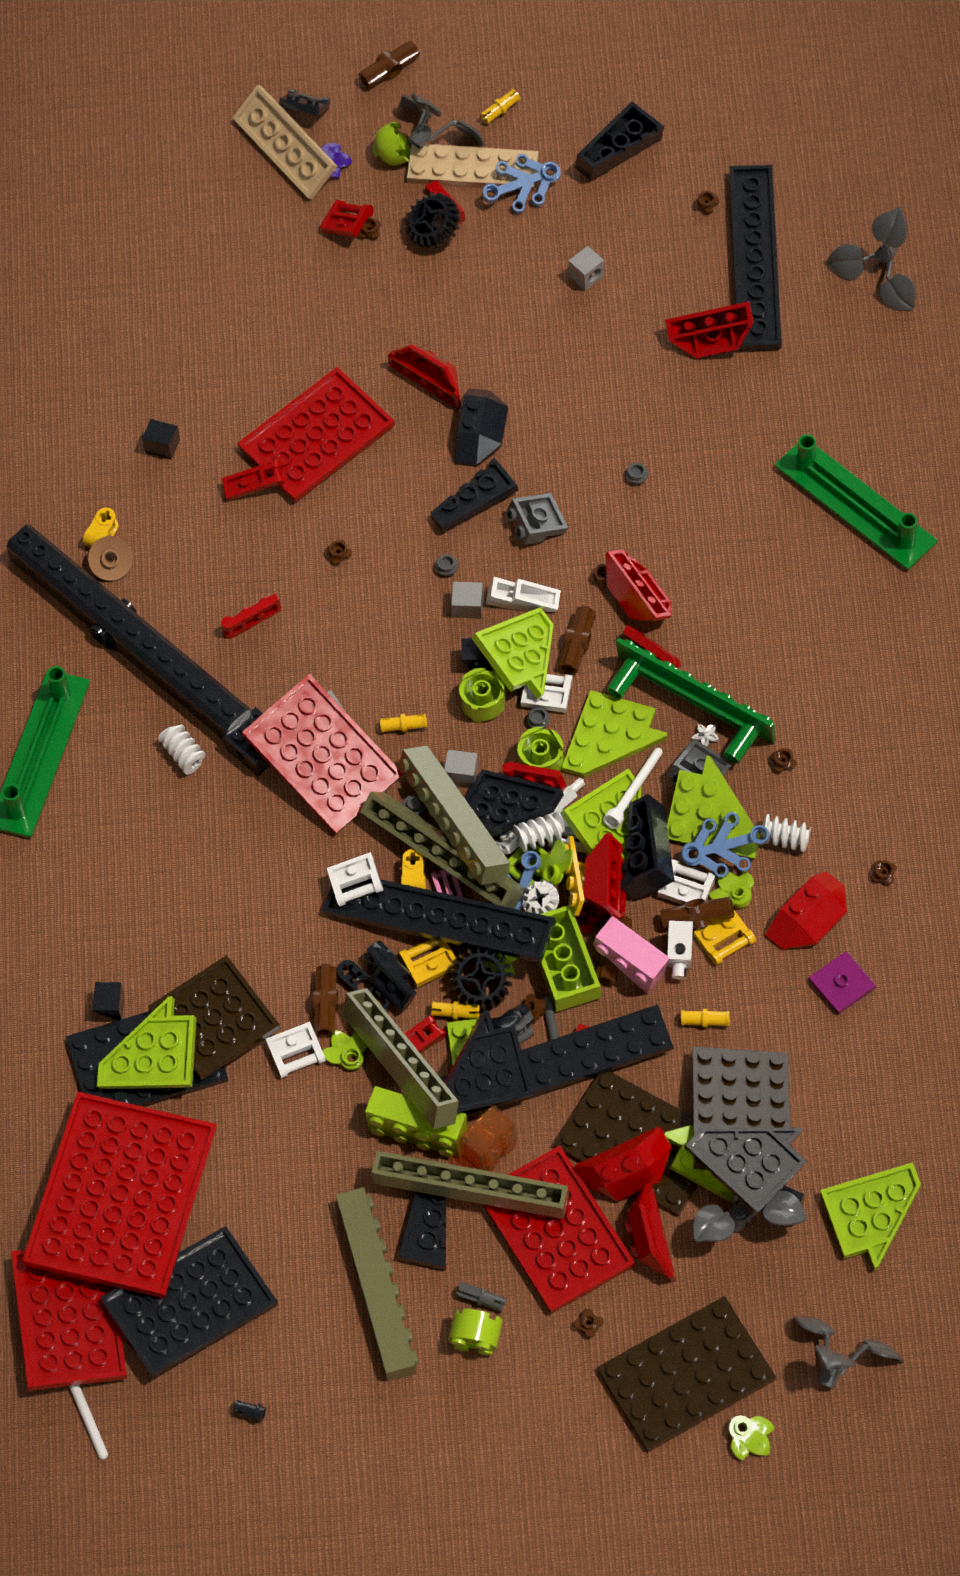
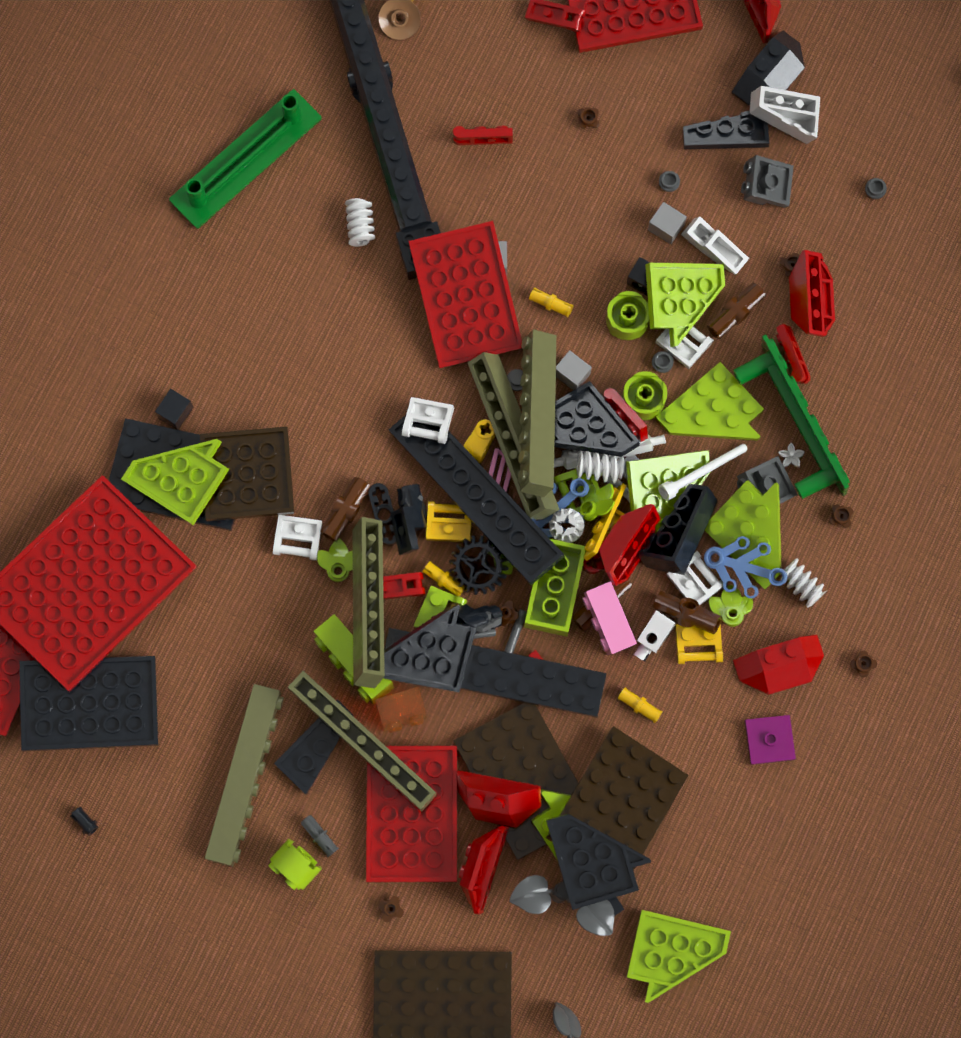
camera: 25 degrees right, 15 degrees up
none -> white wedge [750,86,820,144]

